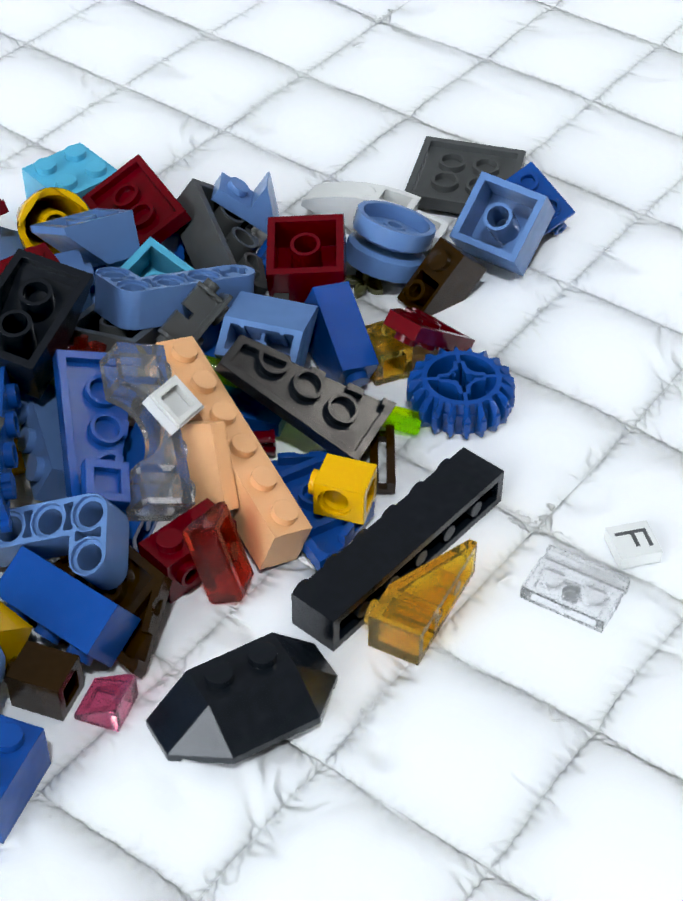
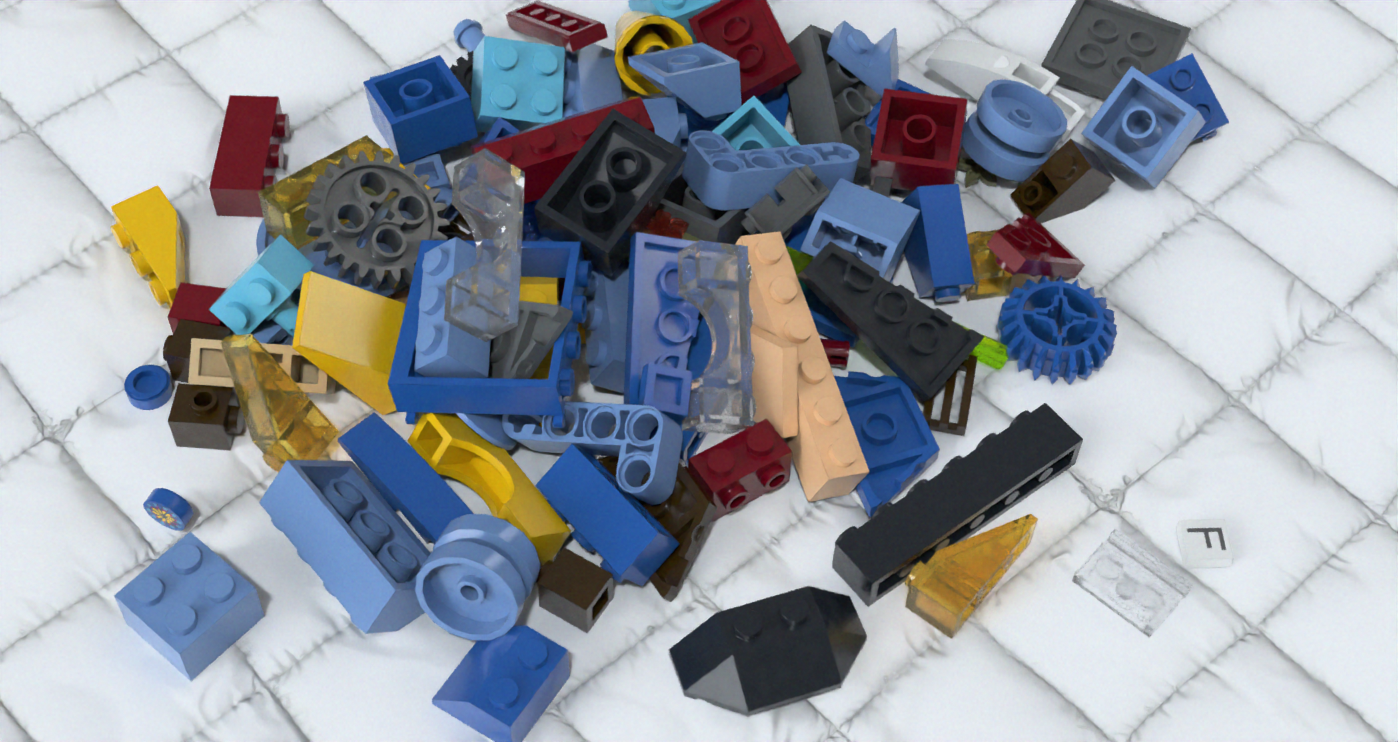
camera: 10 degrees right, 10 degrees up
clear pink slope [74,674,139,732] -> none
white tile [142,375,204,436] -> none
clear red slope [183,501,254,604] -> none
yellow brick [308,453,377,525] -> none

